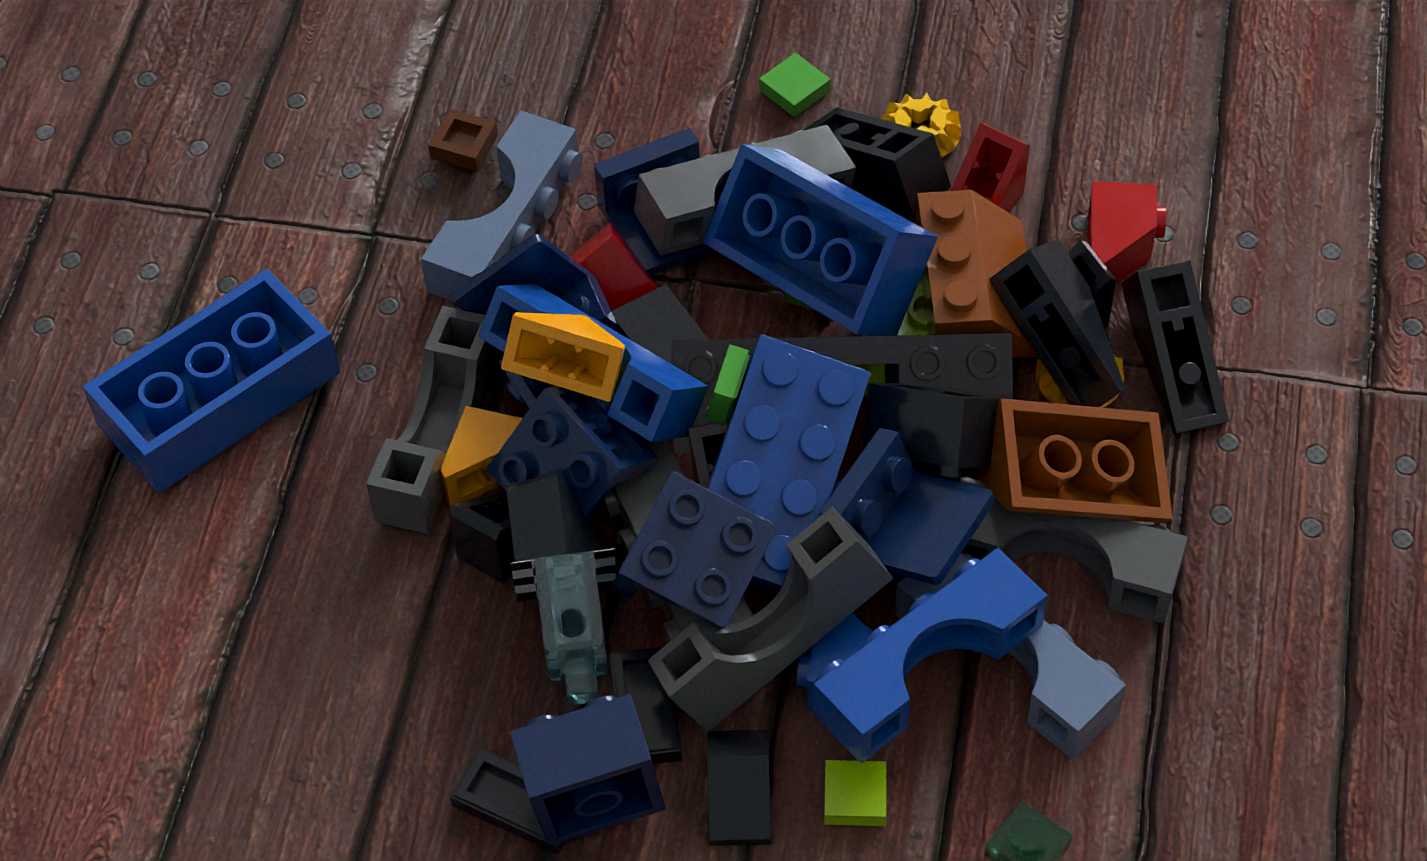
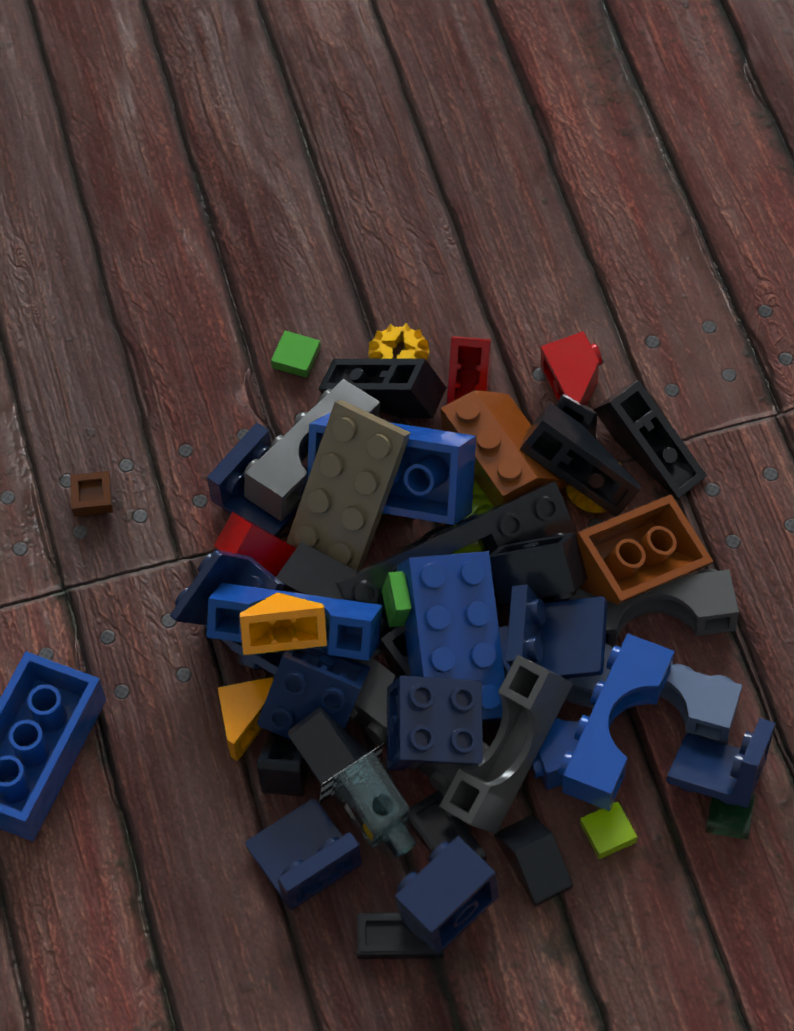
camera: 25 degrees left, 5 degrees up
dark grey arch [366,306,501,534] -> none
sand blue arch [421,110,582,302] -> none
none -> dark blue bracket [245,799,362,911]
none -> dark tan plate [286,399,411,571]
none -> dark blue bracket [666,718,776,808]

